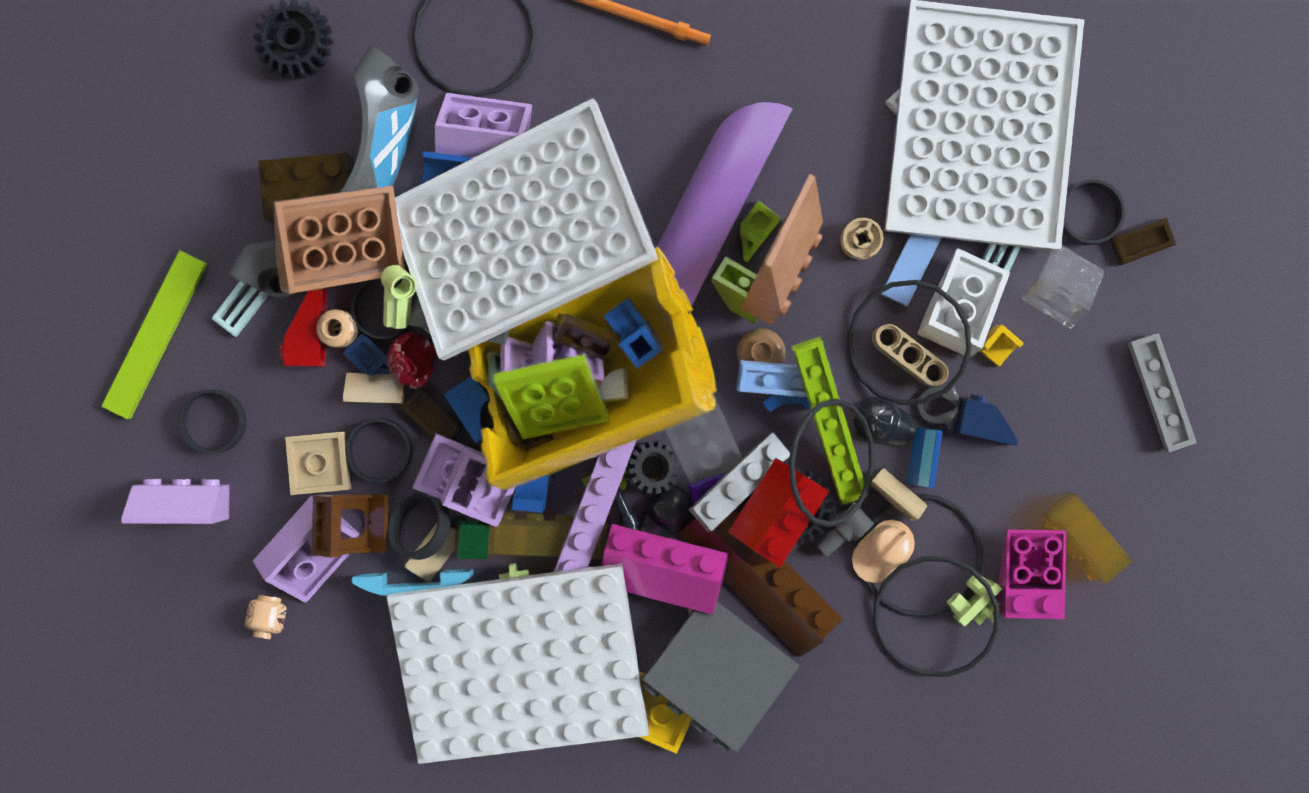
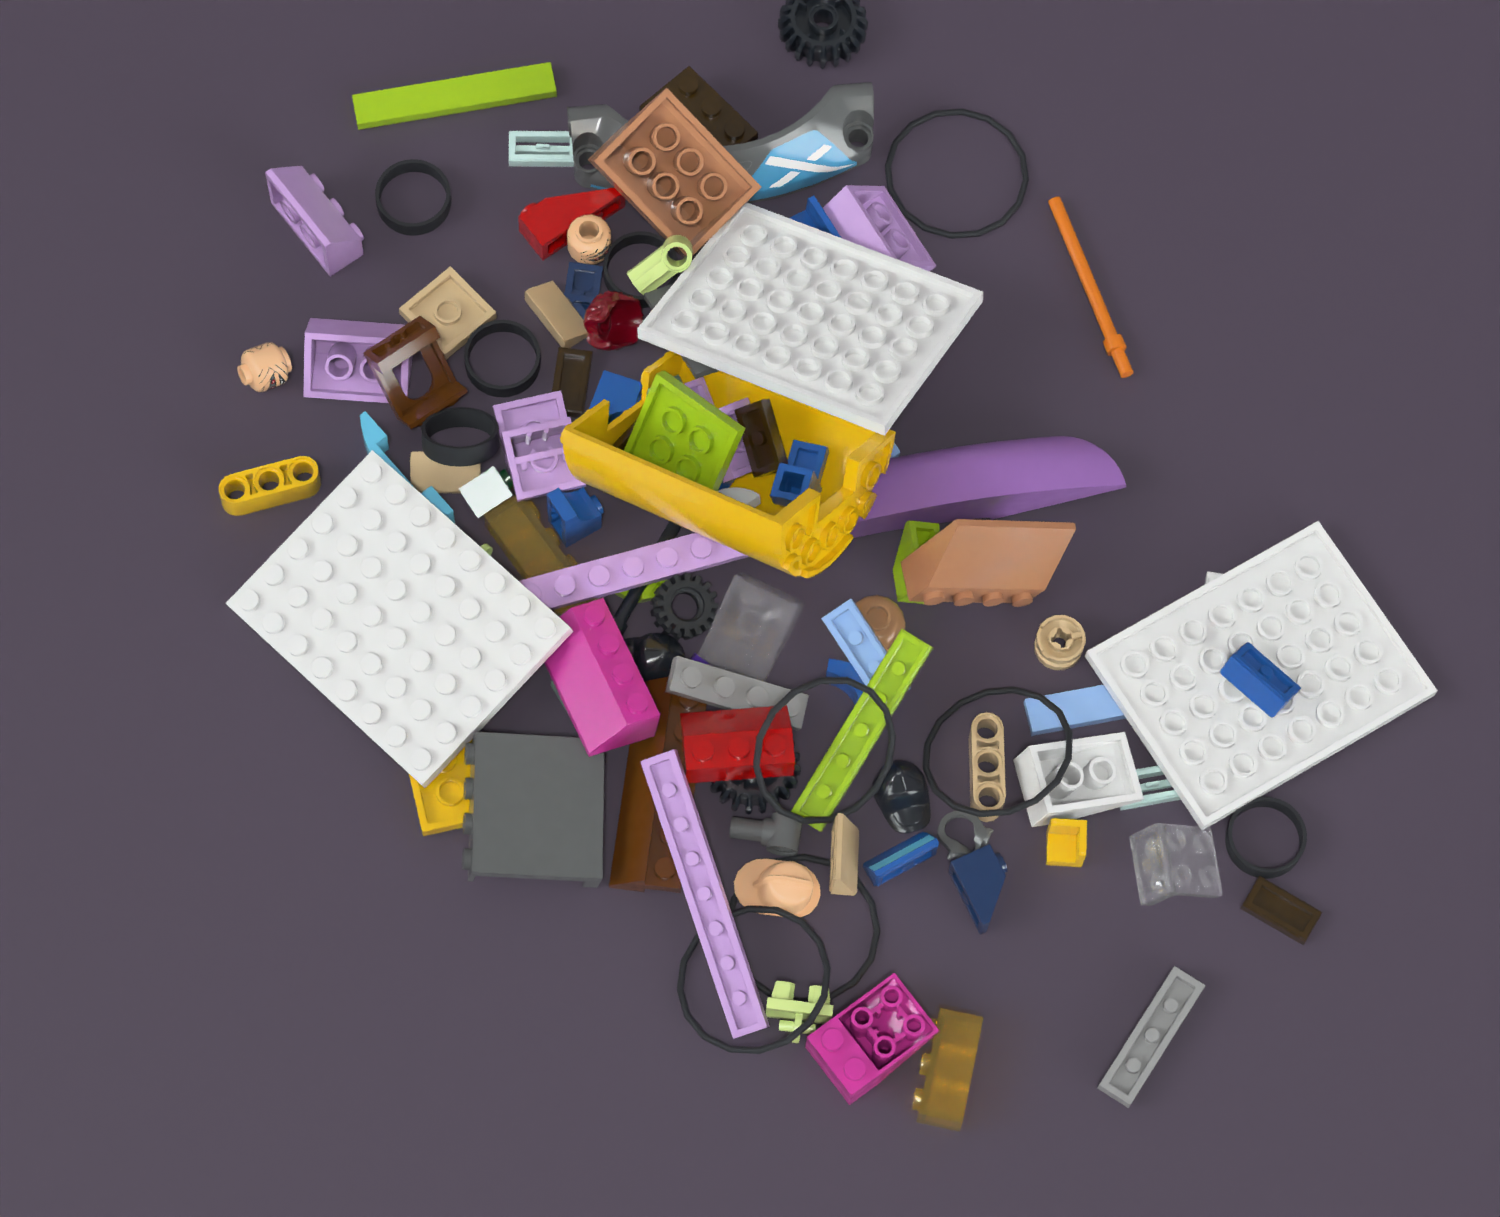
camera: 50 degrees right, 20 degrees down
none -> yellow beam [219,456,321,516]
none -> lavender plate [640,749,770,1039]
none -> blue slope [1220,642,1301,718]

